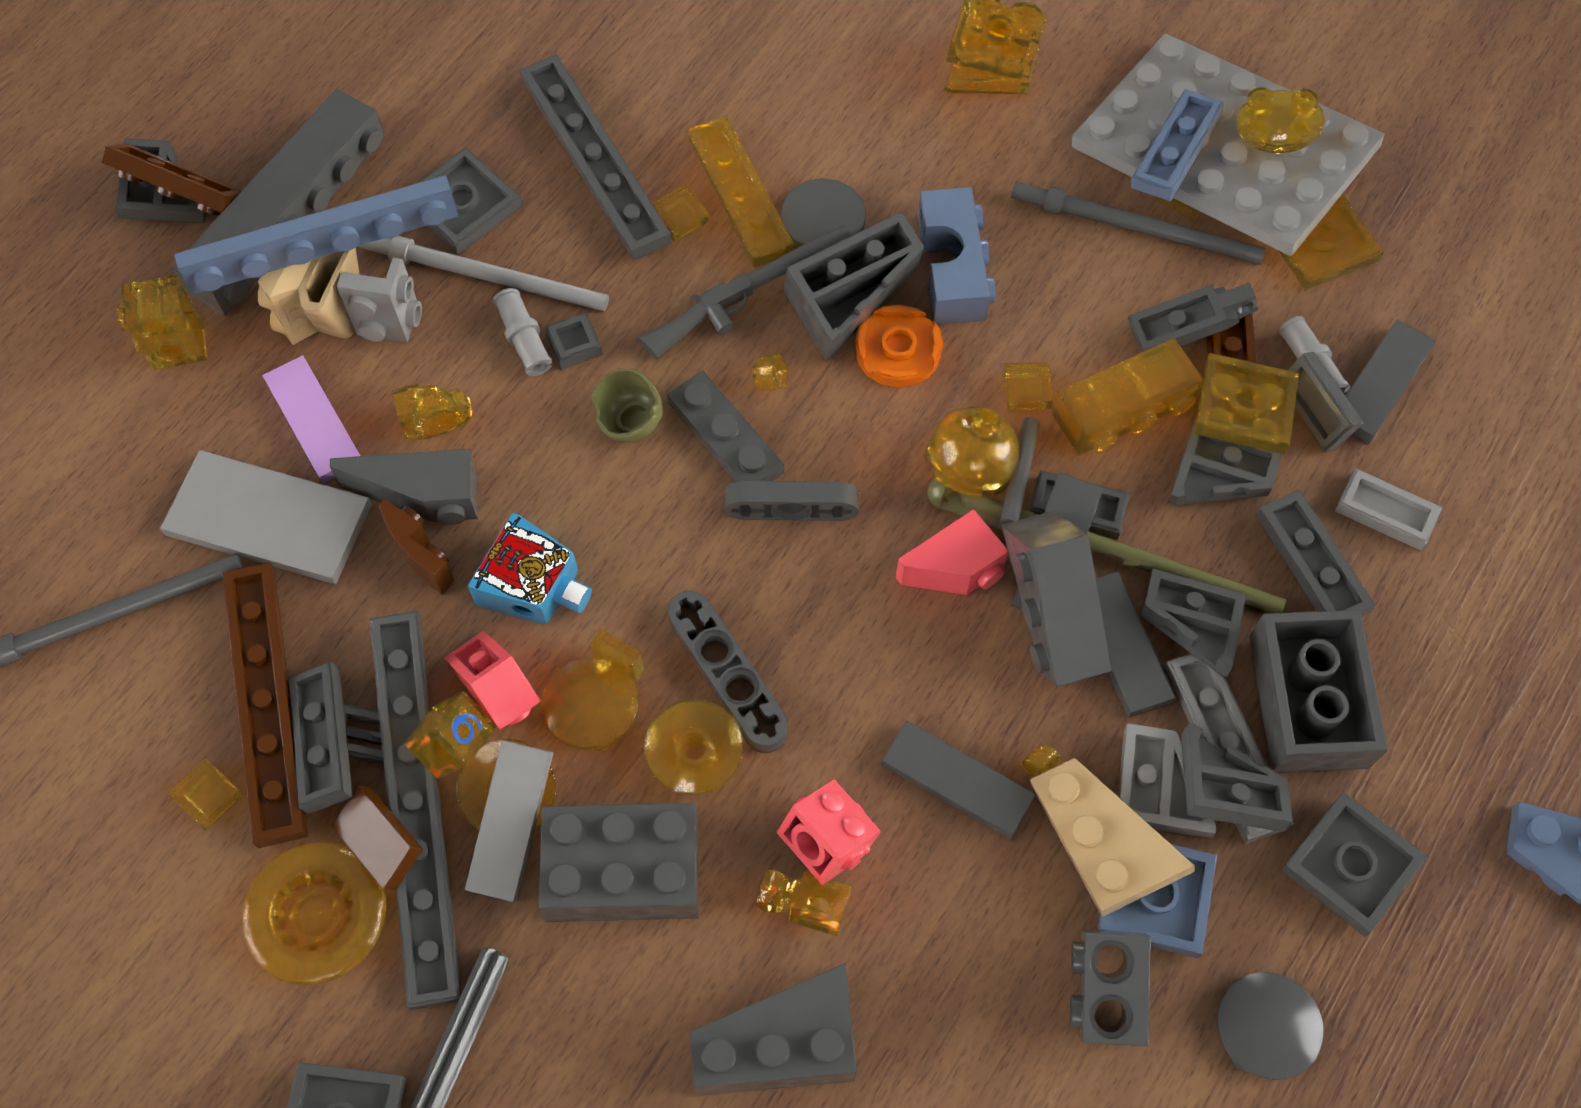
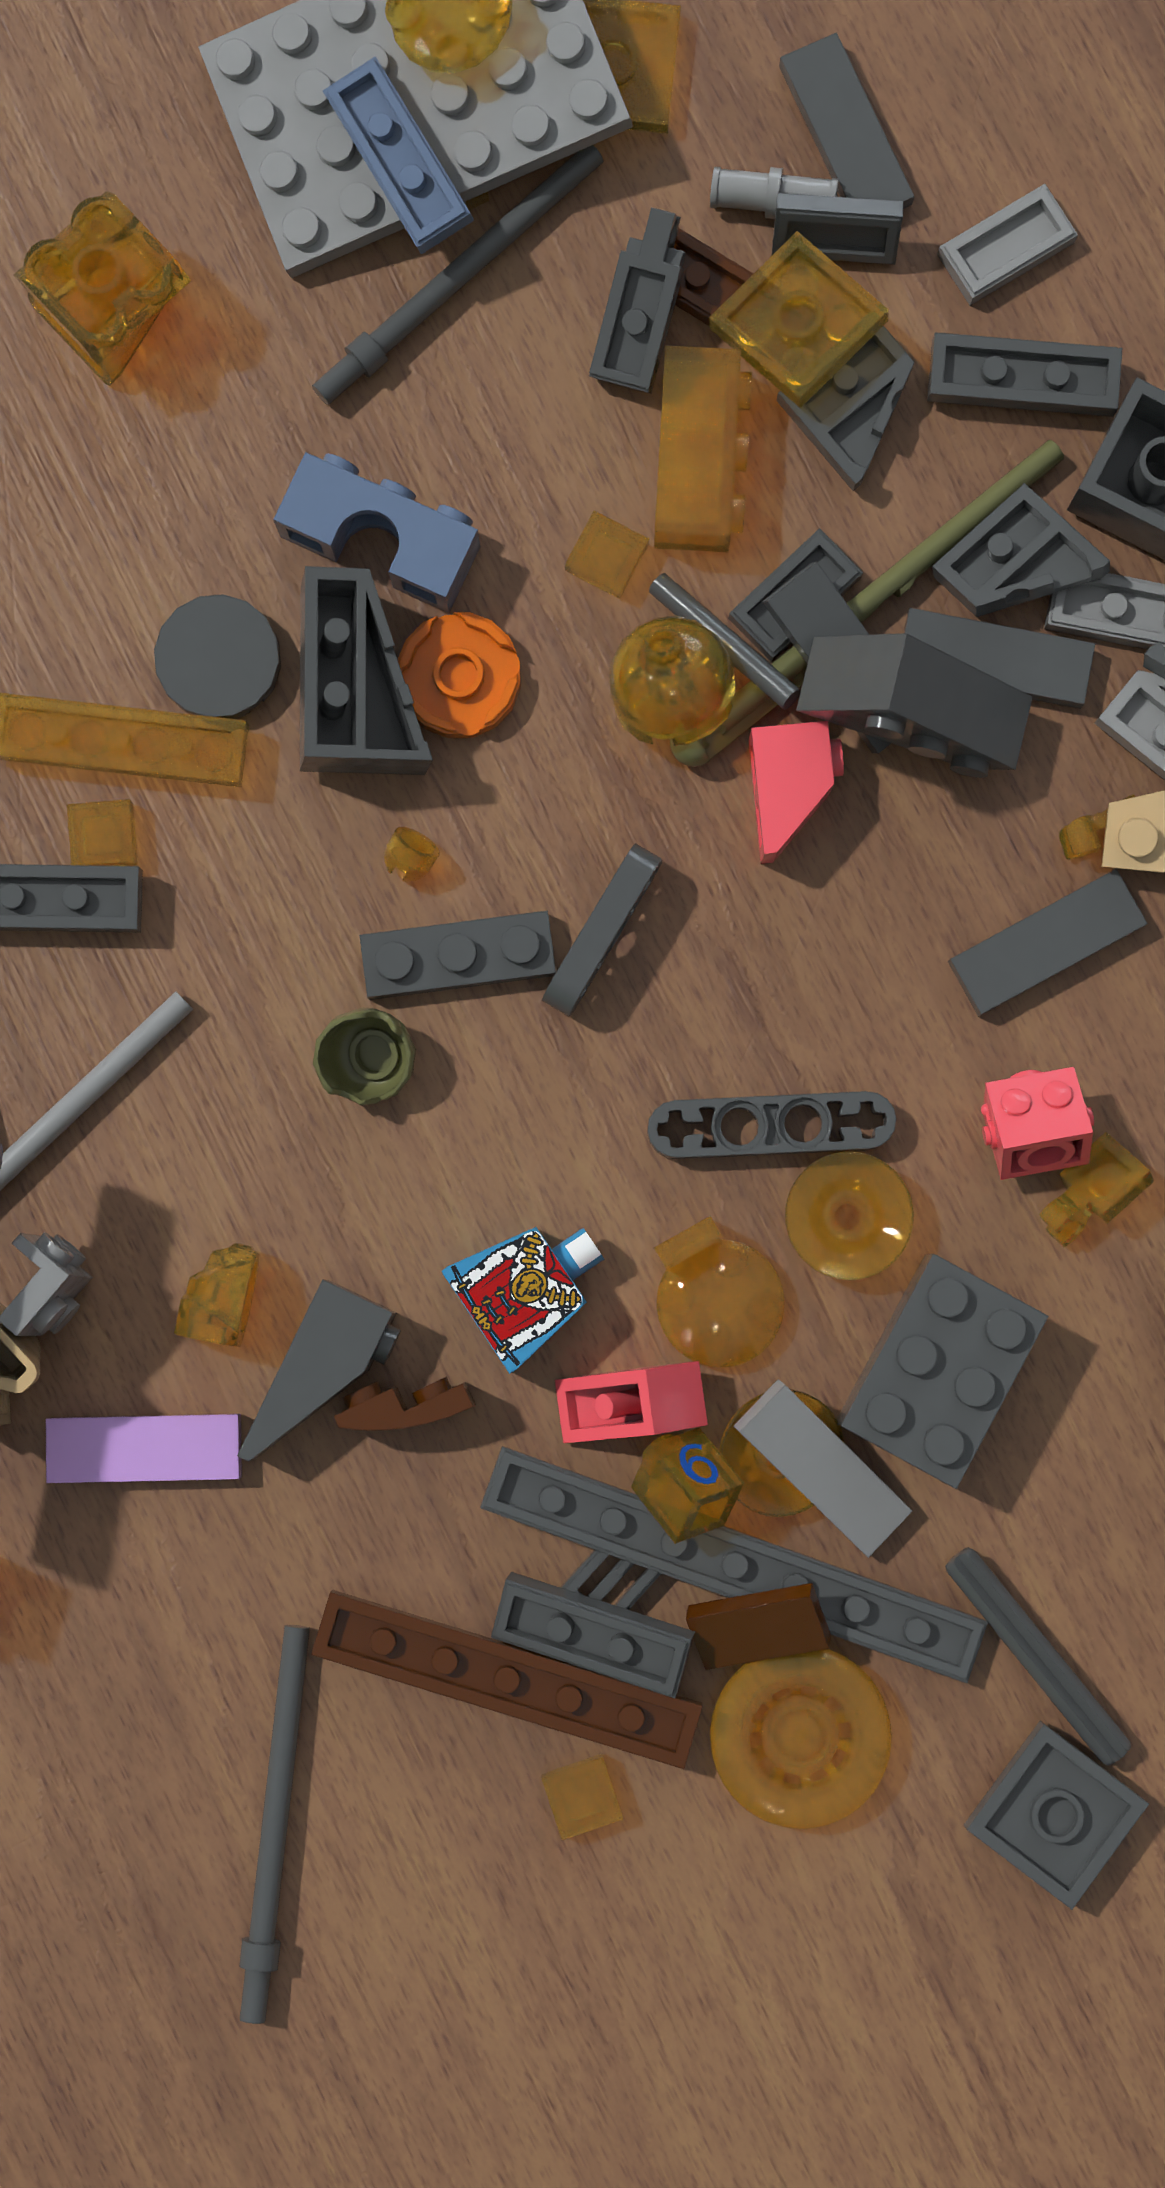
camera: 55 degrees left, 20 degrees up
light grey tile [160,450,372,585] -> none
light grey pin [493,288,553,376] -> none
dark grey tile [545,312,603,370] -> none
dark grey piece [637,222,851,359] -> none

